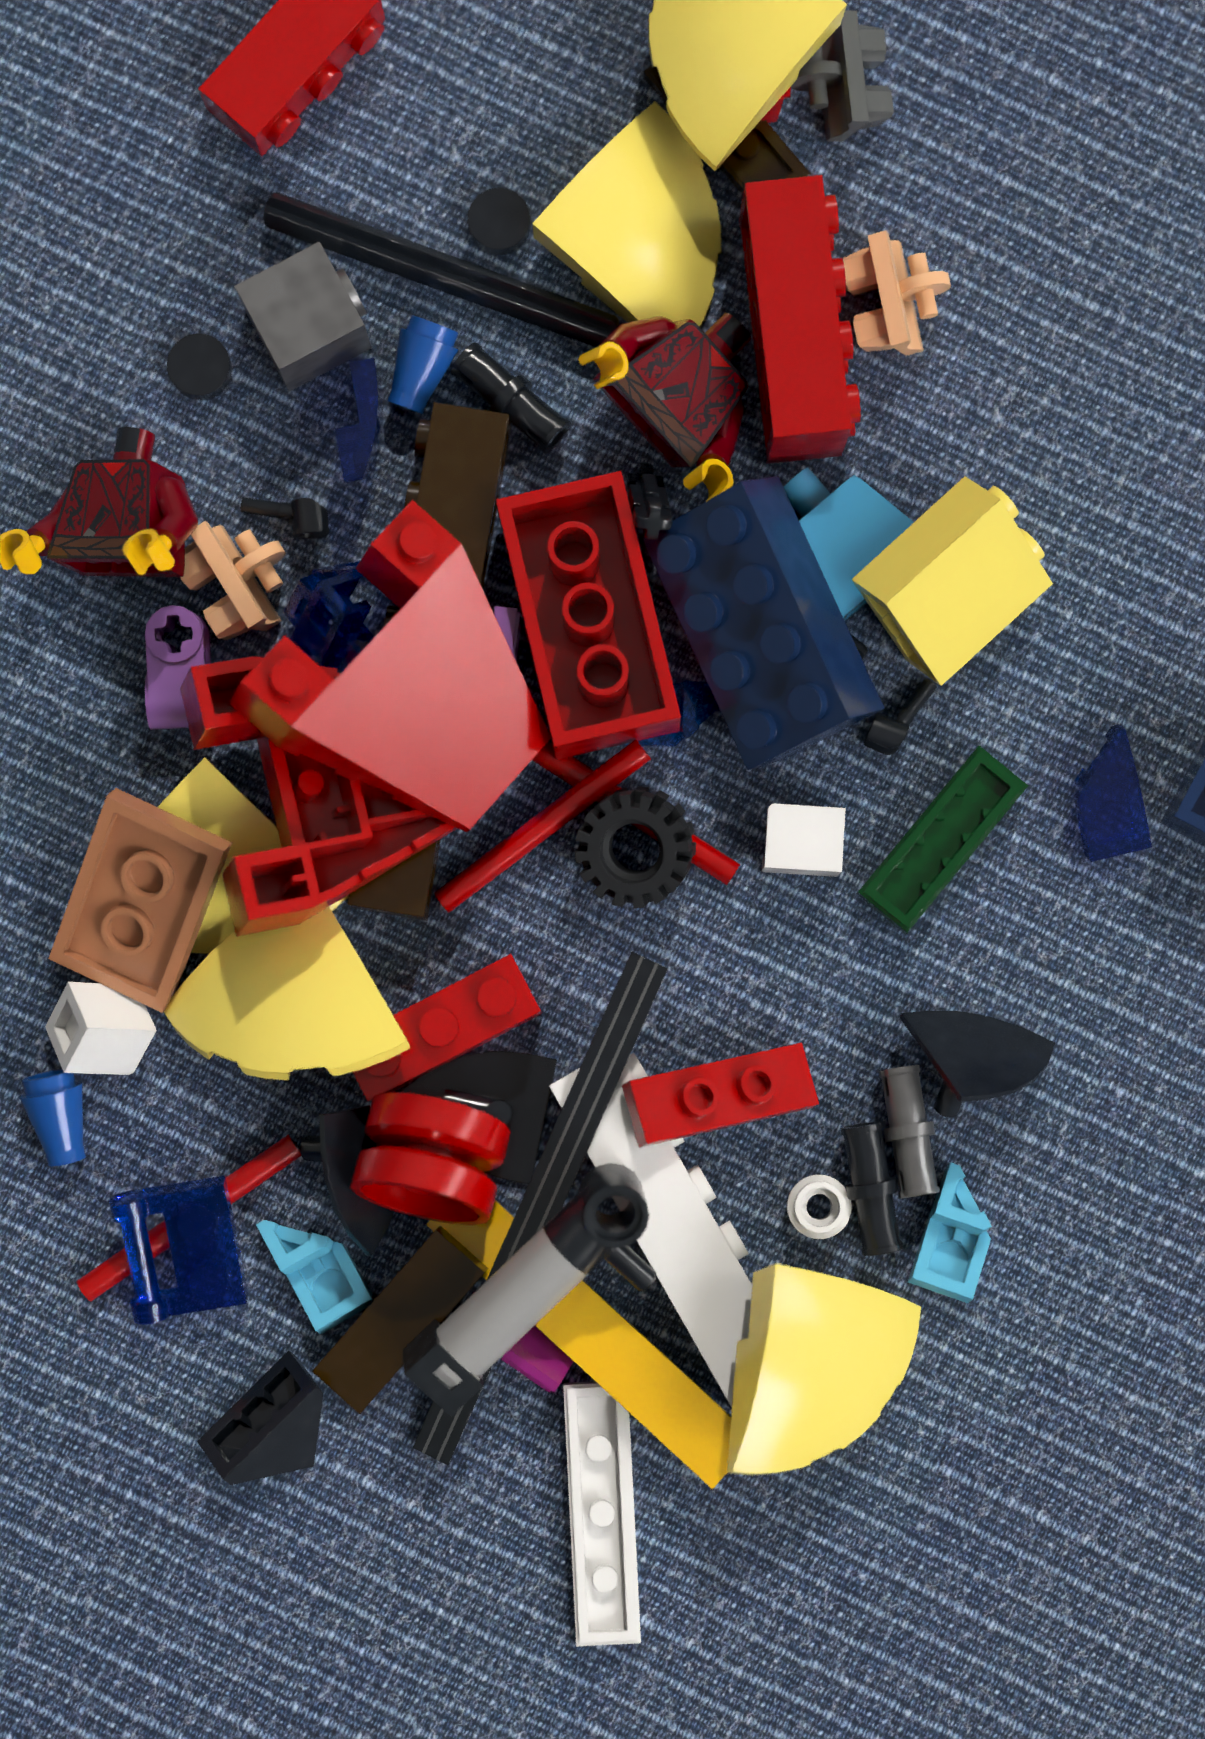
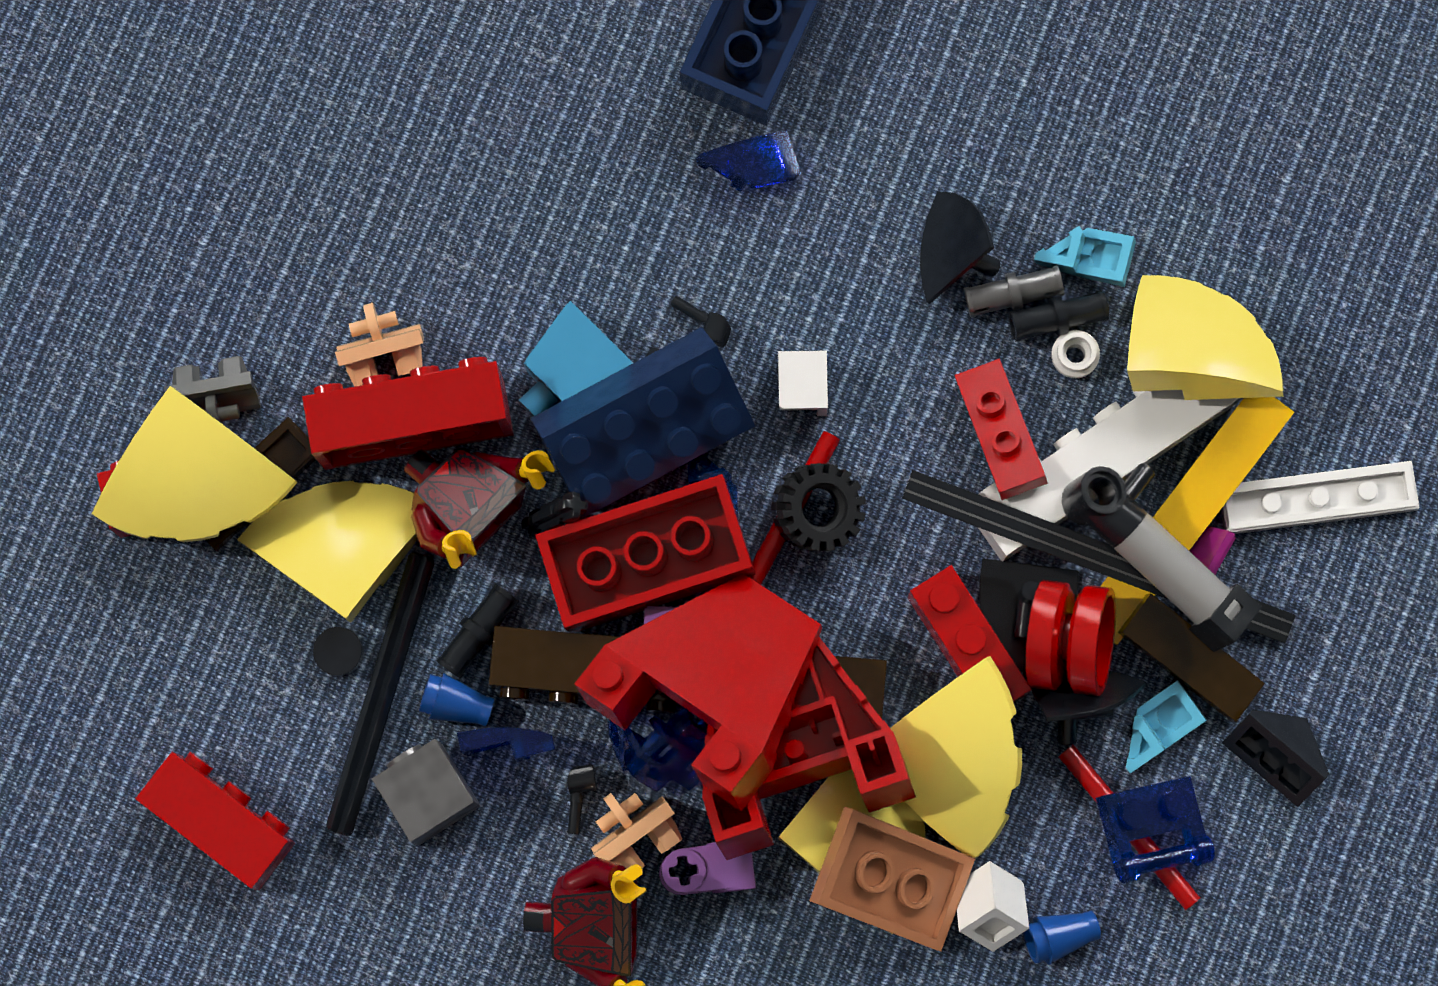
camera: 90 degrees left, 5 degrees down
black tile [167,334,232,400] -> none
red bar [434,739,651,913] -> none
light yellow brick [852,476,1053,686] -> none
dark green plate [856,746,1028,934] -> none

